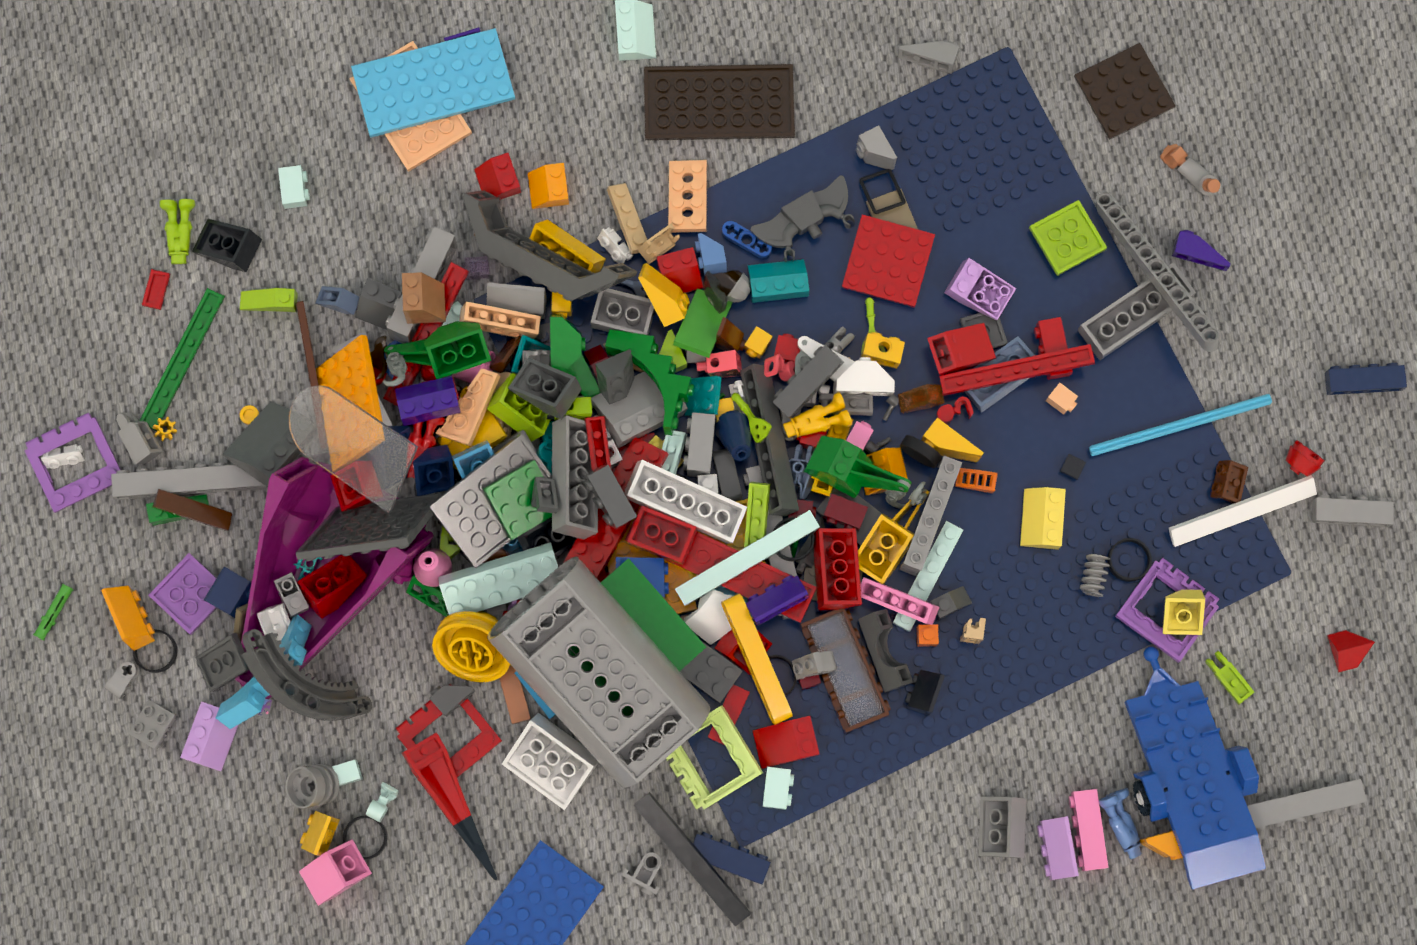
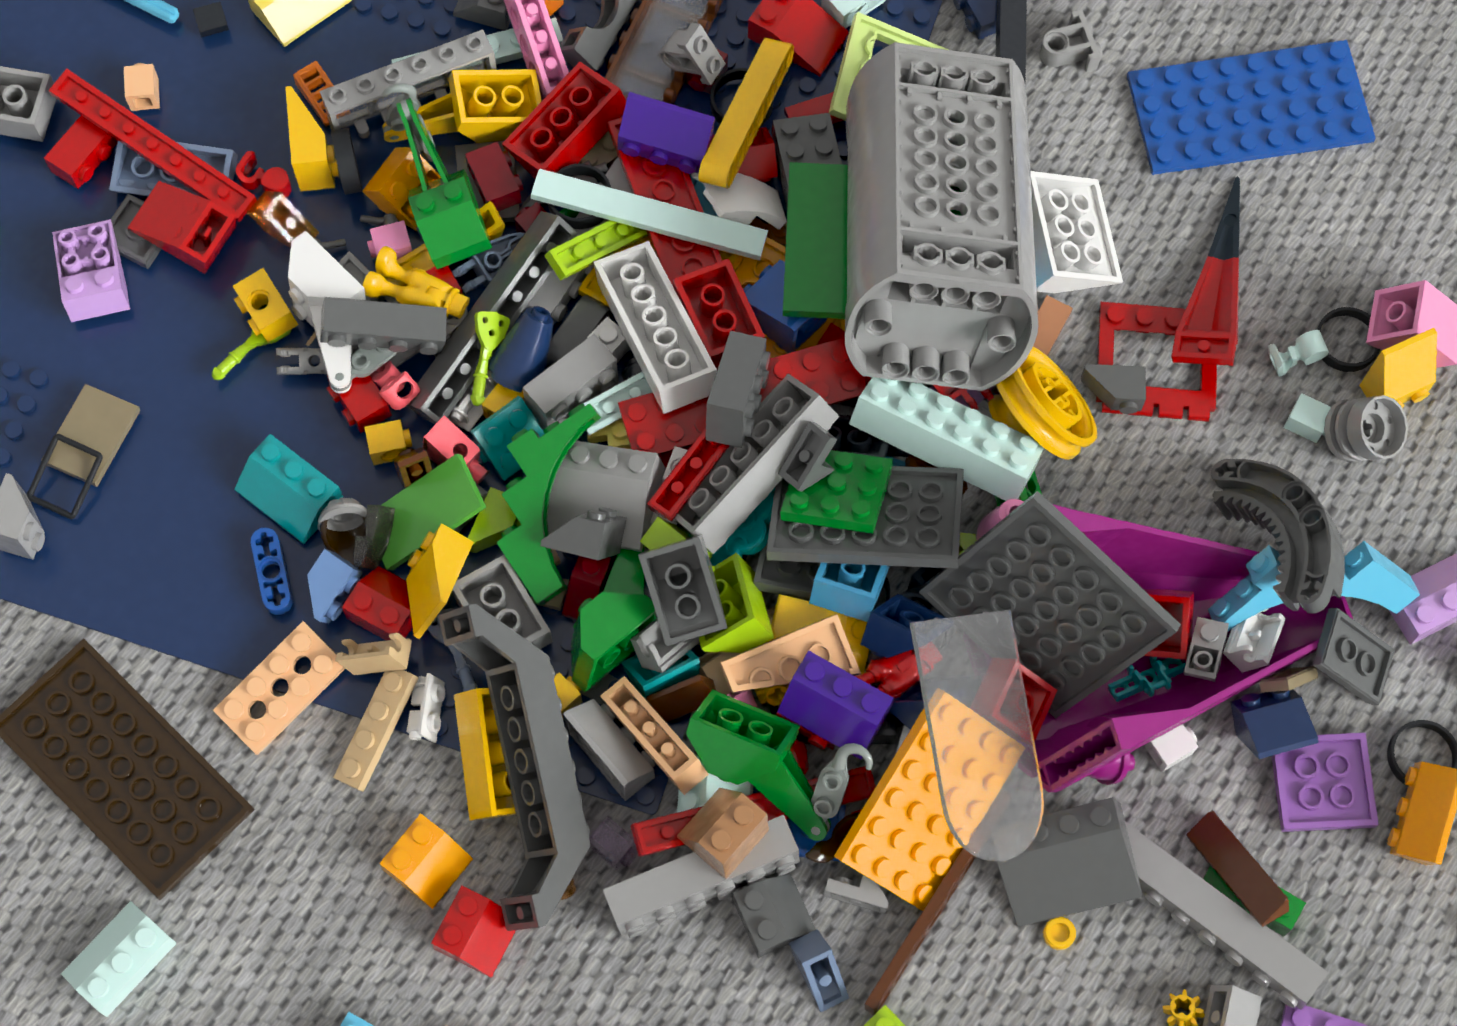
camera: 135 degrees left, 10 degrees down
dark grey torso [750,175,855,262] -> none
red plate [842,214,935,308] -> none

